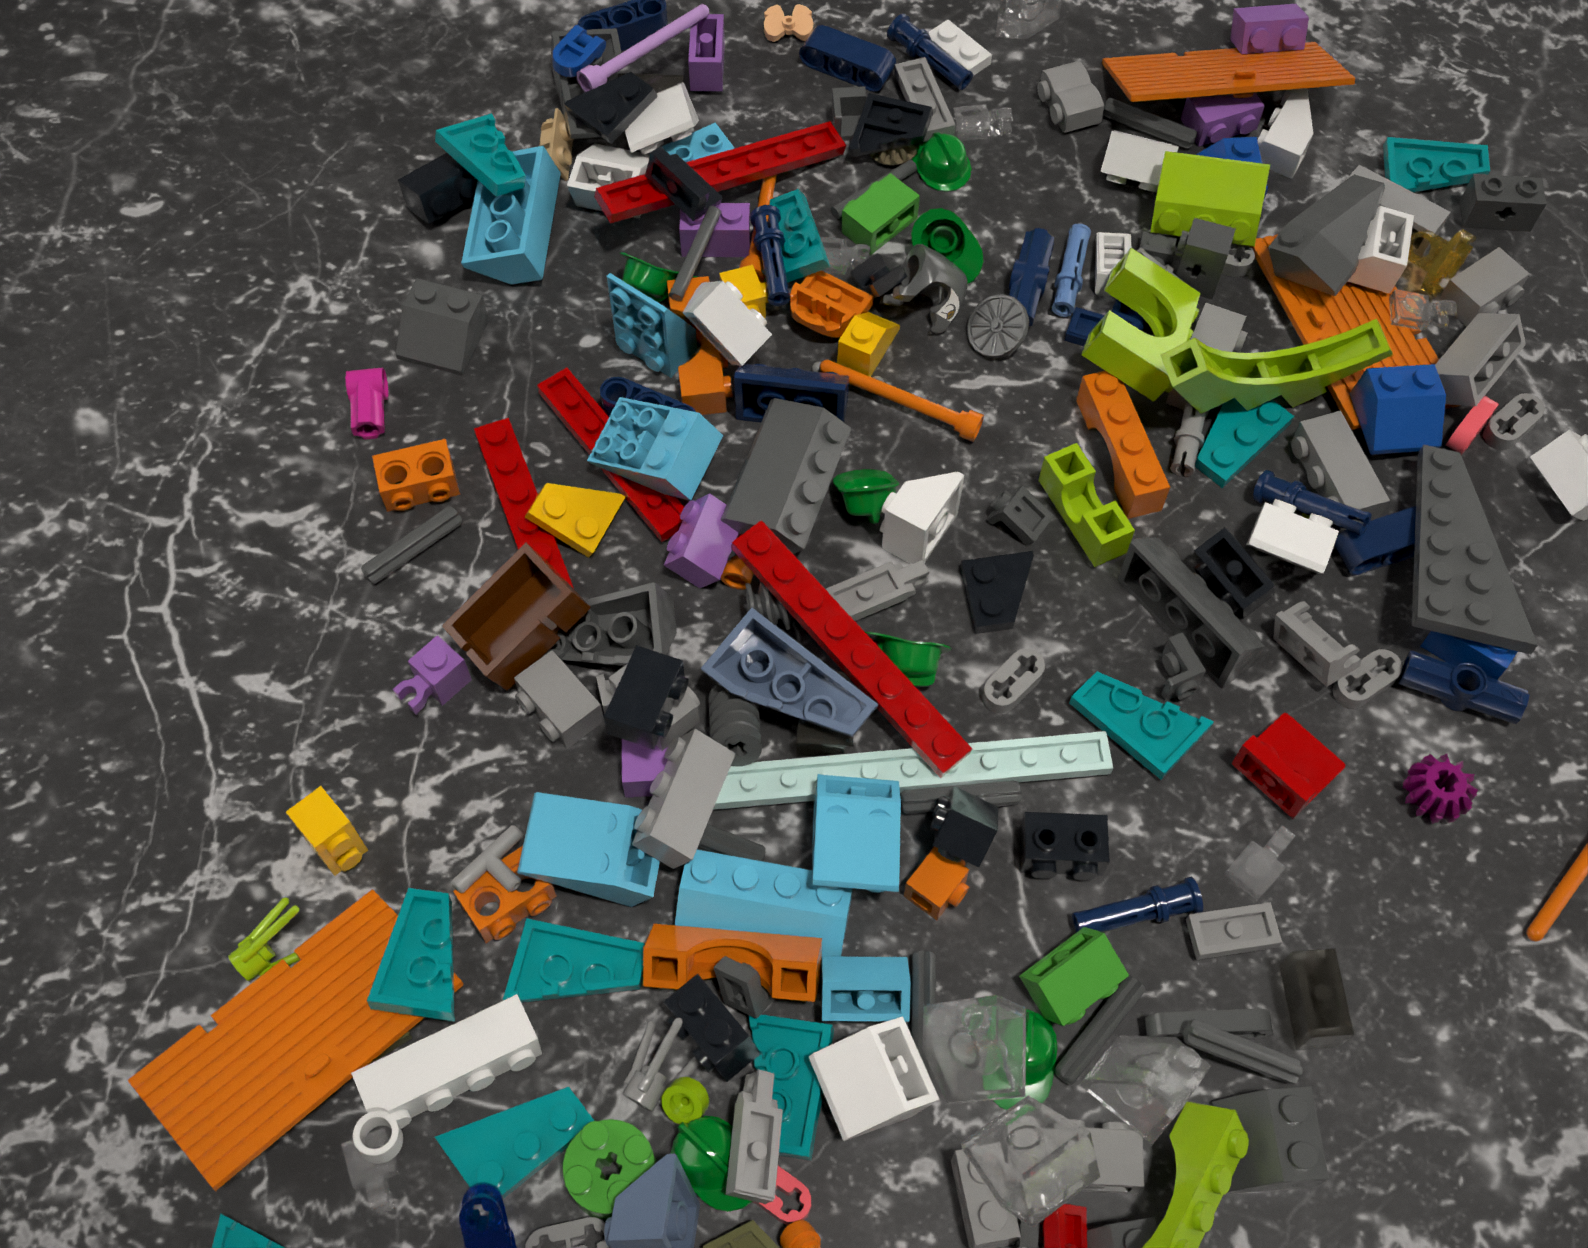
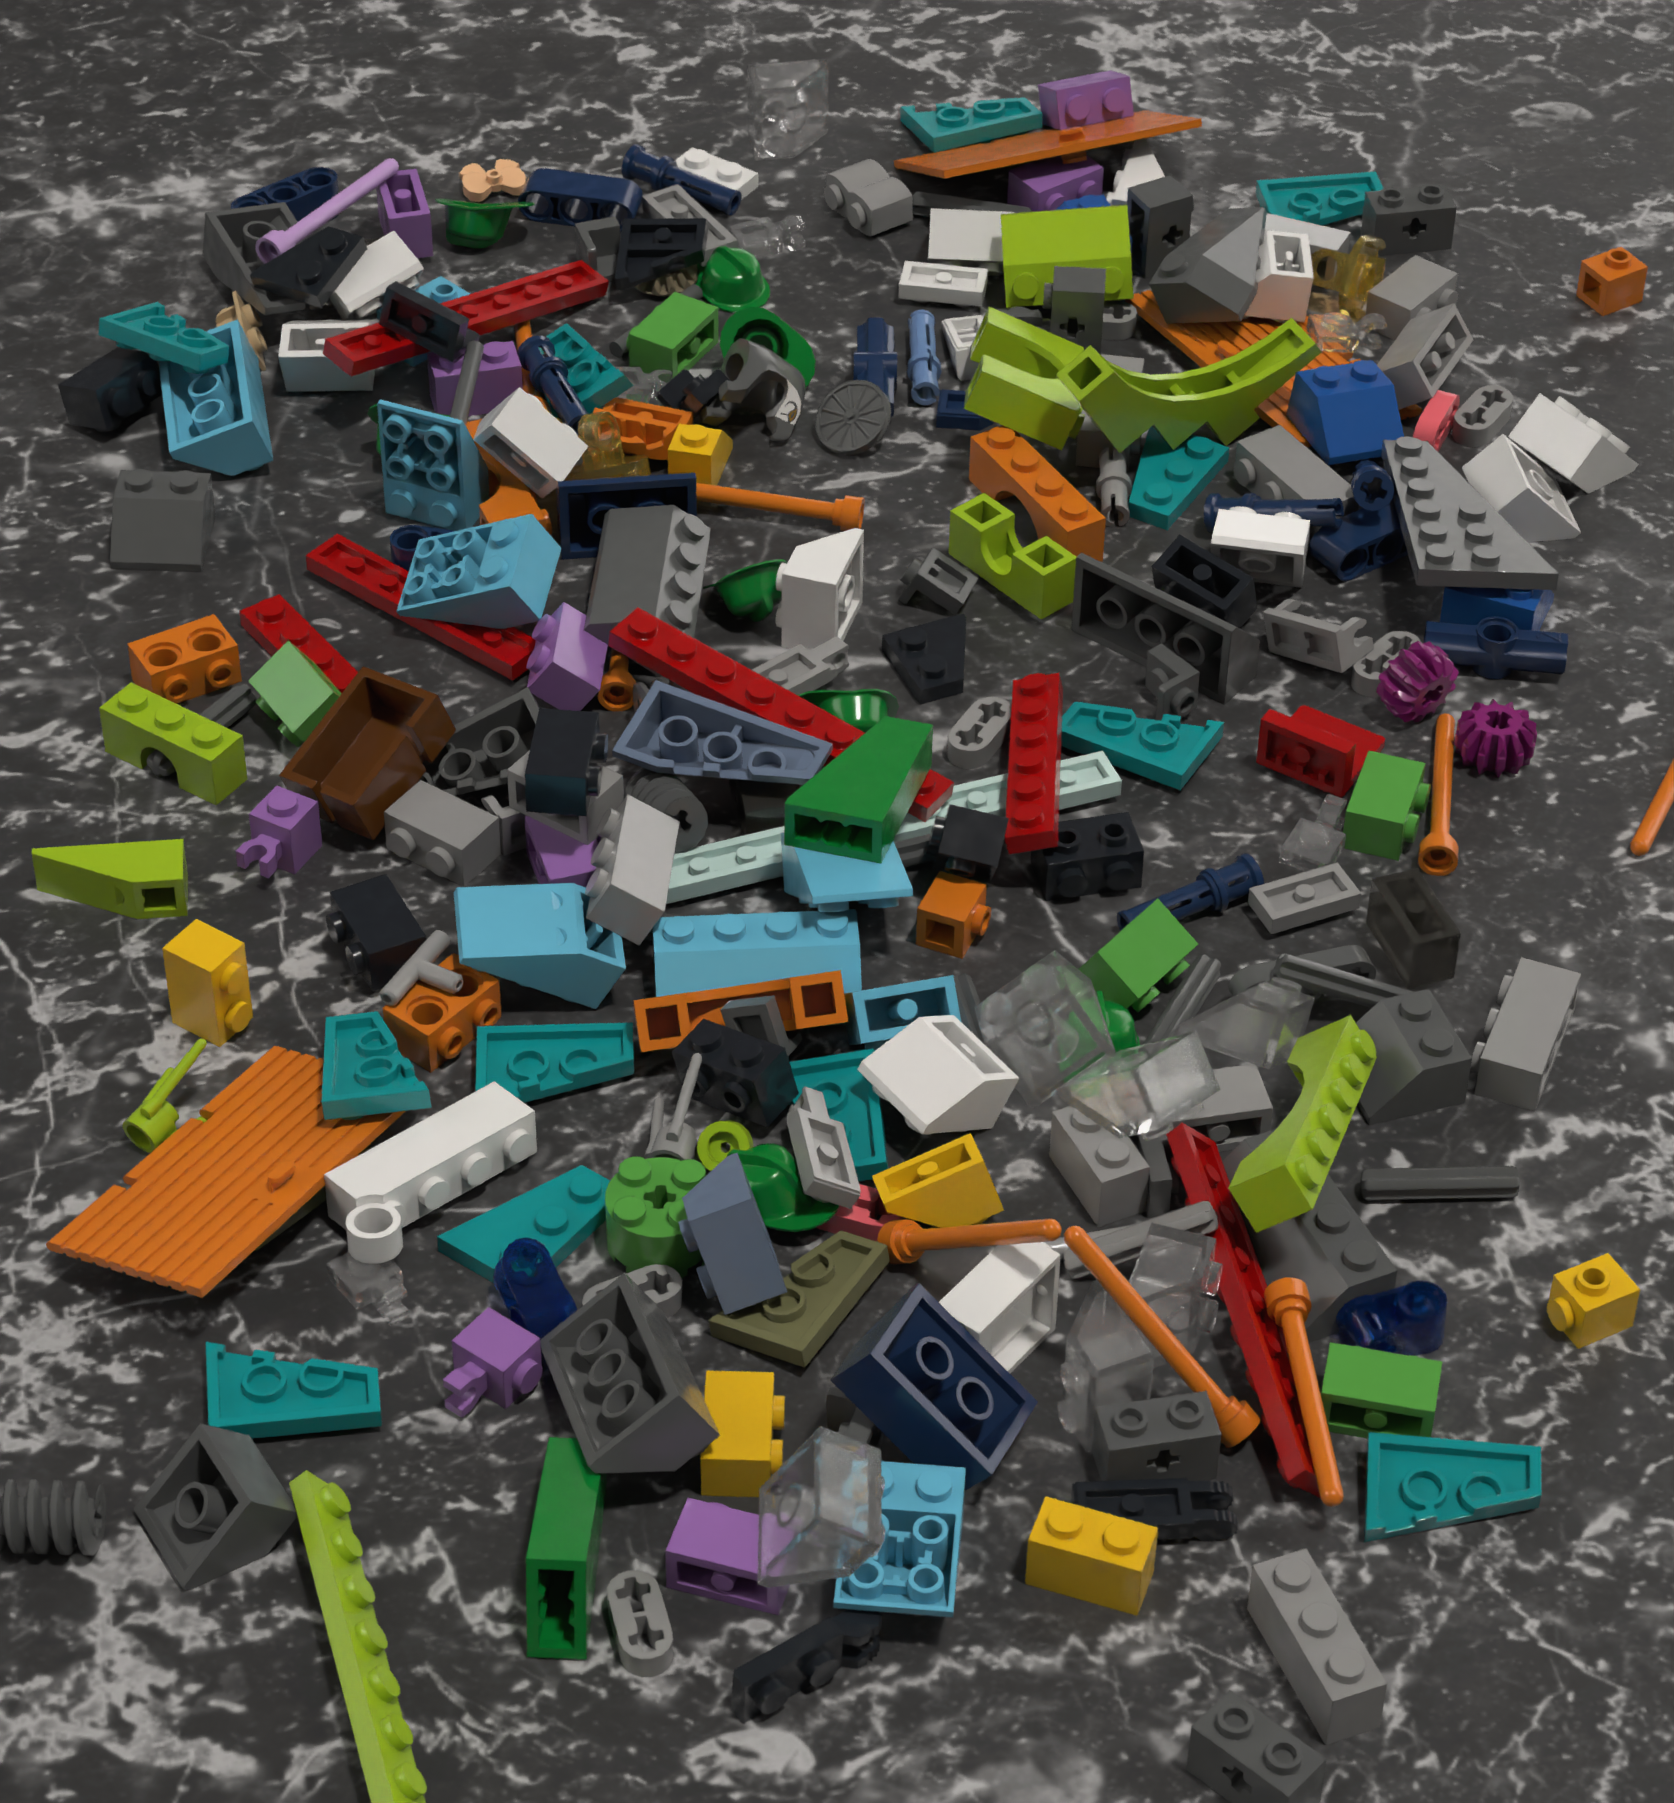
camera: 15 degrees left, 20 degrees down
dark pink piece [345,368,389,440] -> none
yellow wing [525,483,625,558] -> none
blue plate [552,25,606,77] -> none
none -> lime slope [32,839,188,919]
none -> lime arch [99,682,248,806]
none -> bright green brick [248,640,342,748]
none -> black brick [326,874,426,992]
none -> green piece [435,198,535,248]
none -> clear yellow tile [564,412,651,481]
none -> green slope [784,716,933,863]
none -> yellow slope [872,1133,1004,1227]
none -> white plate [899,261,988,307]
none -> teal wing [900,97,1042,153]
none -> red plate [1005,673,1063,854]
none -> dark grey brick [1127,175,1194,279]
none -> bright green brick [1341,750,1431,861]
none -> dark blue pin [1351,460,1394,511]
none -> magenta gear [1376,641,1459,722]
none -> orange piece [1418,713,1459,876]
none -> white slope [1462,434,1581,543]
none -> light grey brick [1470,957,1581,1111]

